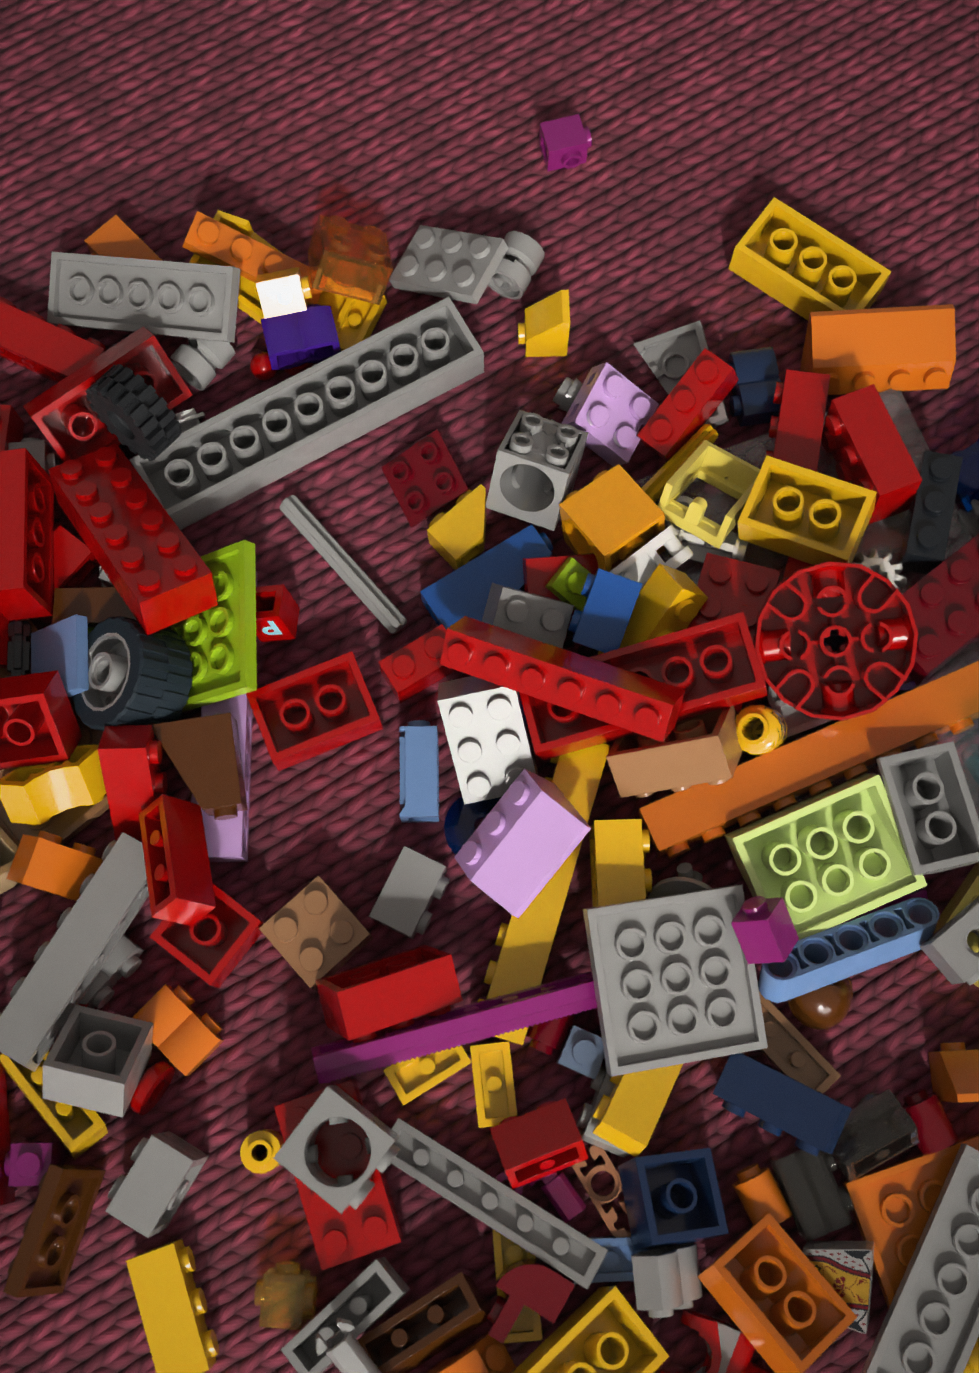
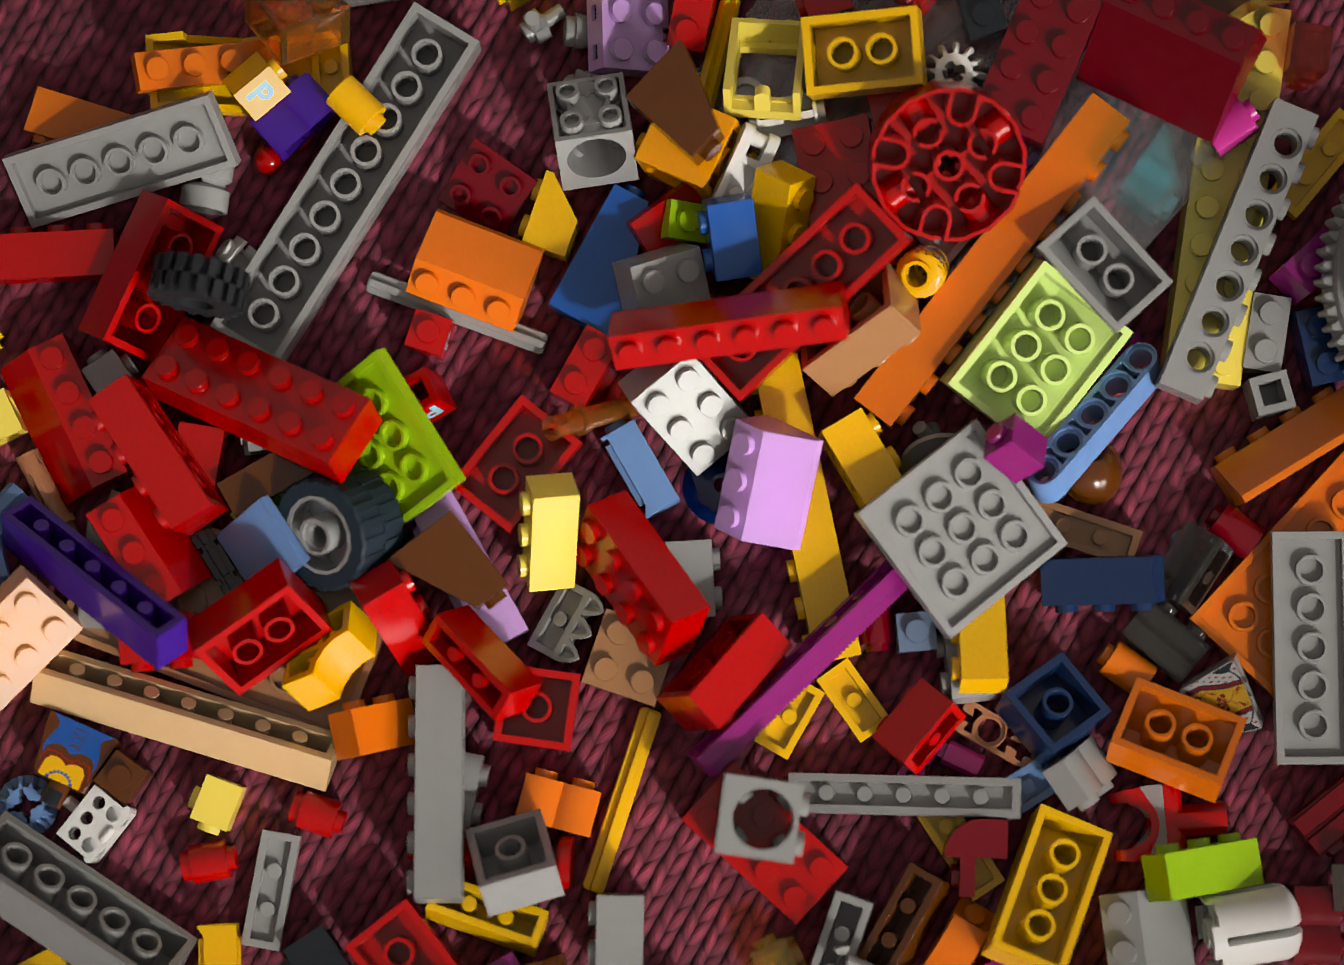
camera: 30 degrees left, 10 degrees up
yellow brick [240,1129,284,1174] -> none
none -> yellow brick [326,75,386,136]
none -> red brick [404,308,455,361]
none -> orange slope [405,209,545,333]
none -> light yellow brick [516,472,580,592]
none -> light grey piece [518,4,567,44]
none -> light grey plate [527,583,605,664]
none -> clear orange pin [542,396,642,441]
none -> red brick [576,490,711,667]
none -> yellow axle [582,707,661,893]
none -> reddish brown slope [625,40,725,166]

